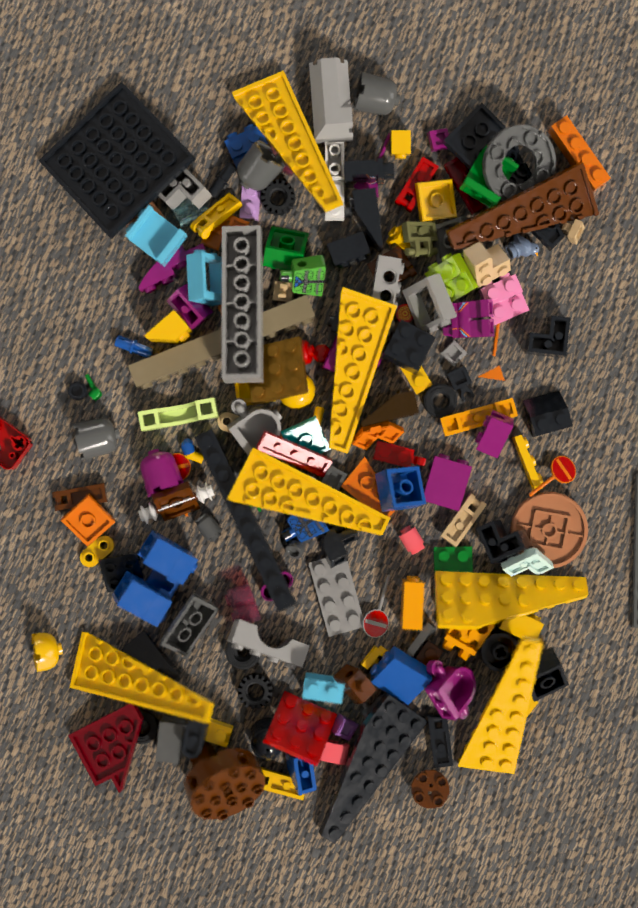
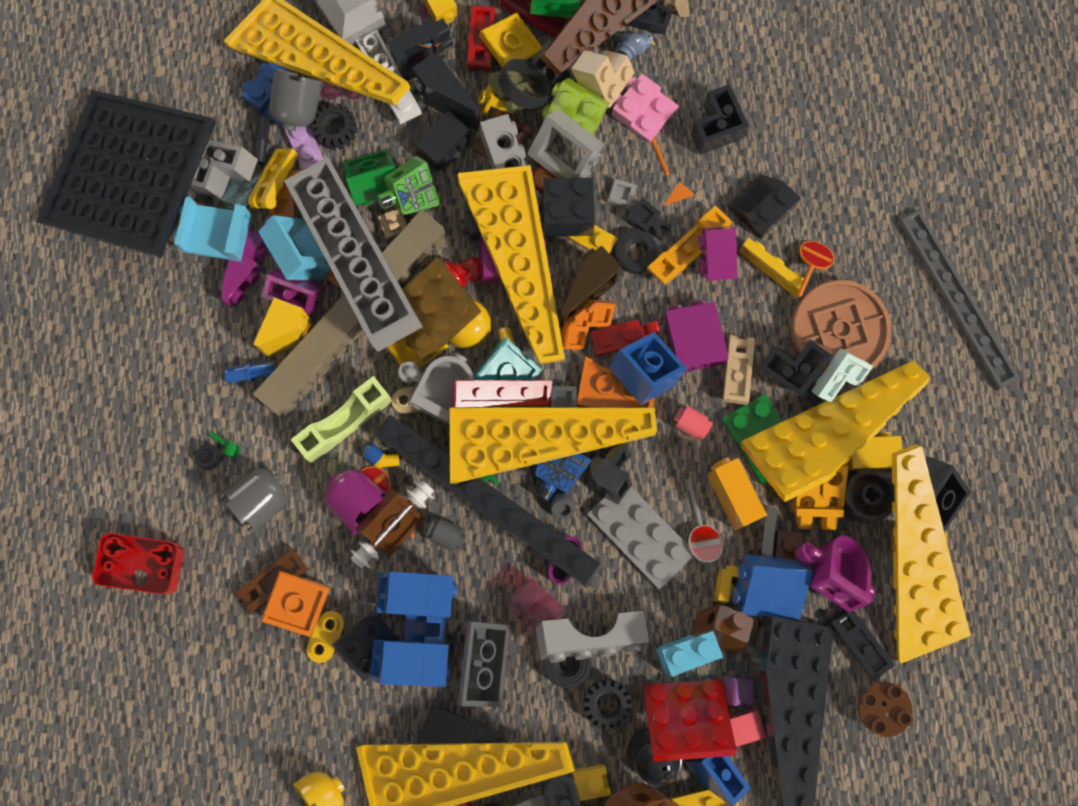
camera: 25 degrees left, 10 degrees down
magenta hips [443,299,495,338] -> none
none -> black tyre [498,59,552,110]

